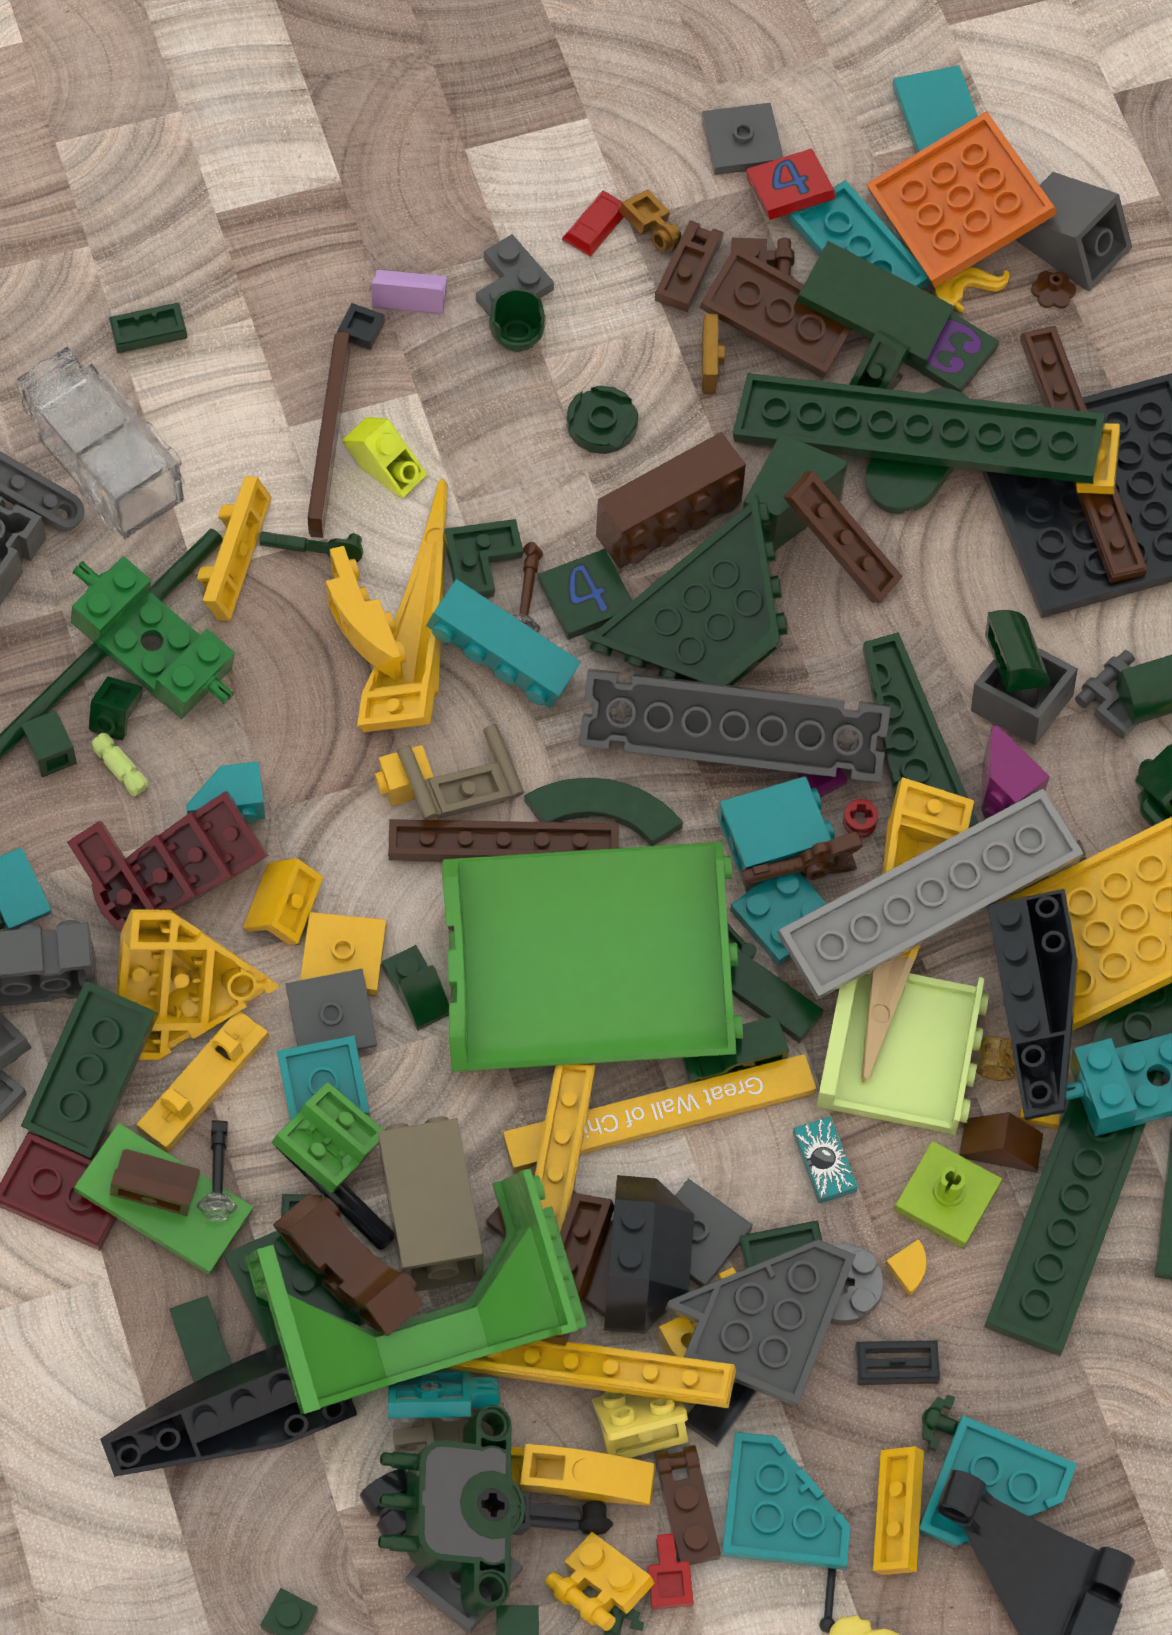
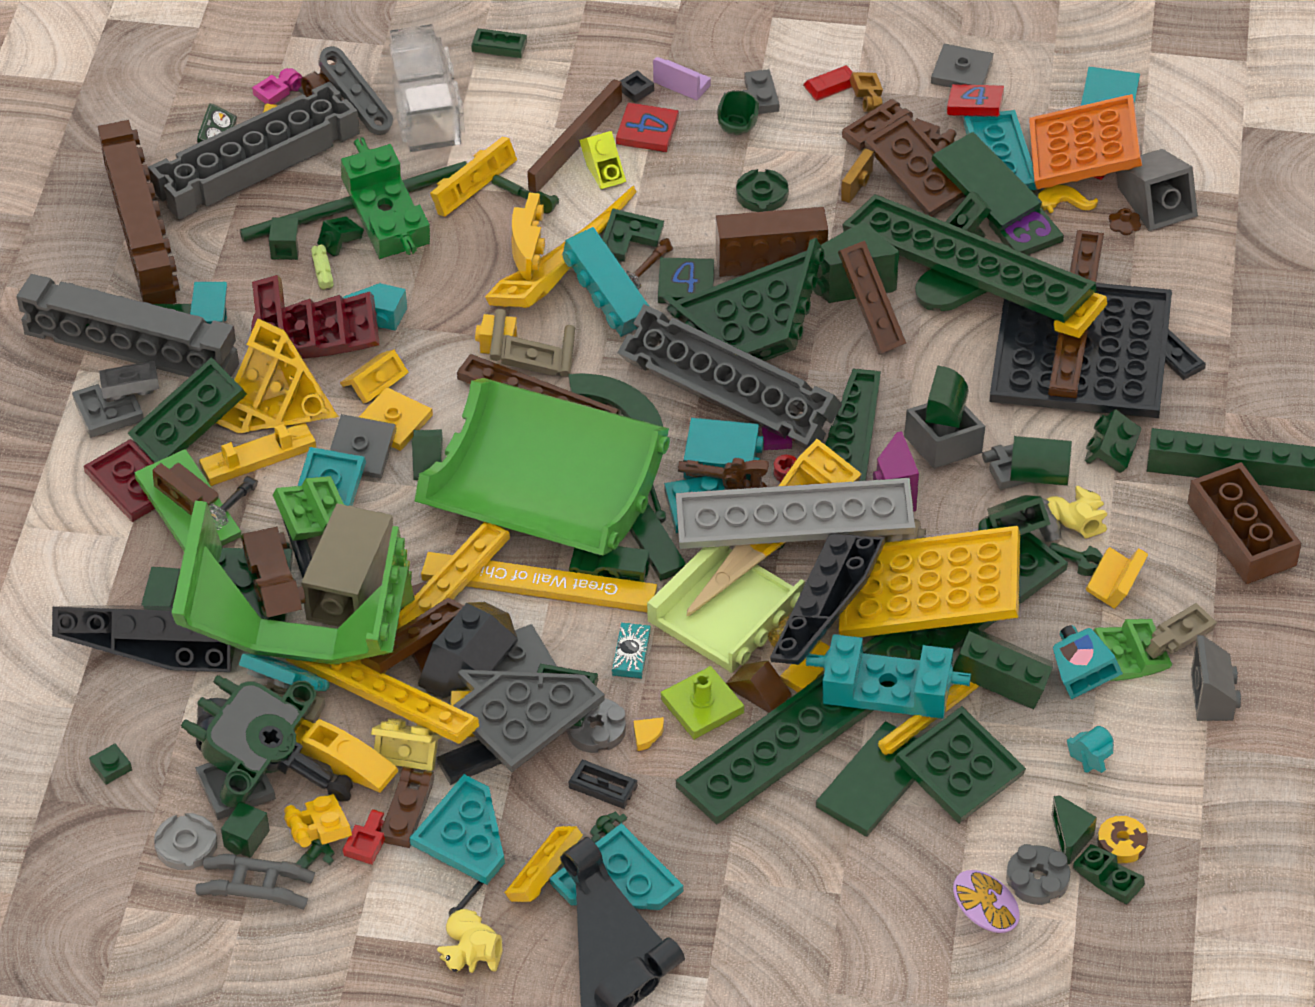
camera: 30 degrees right, 15 degrees down
none -> red tile [616,102,679,152]

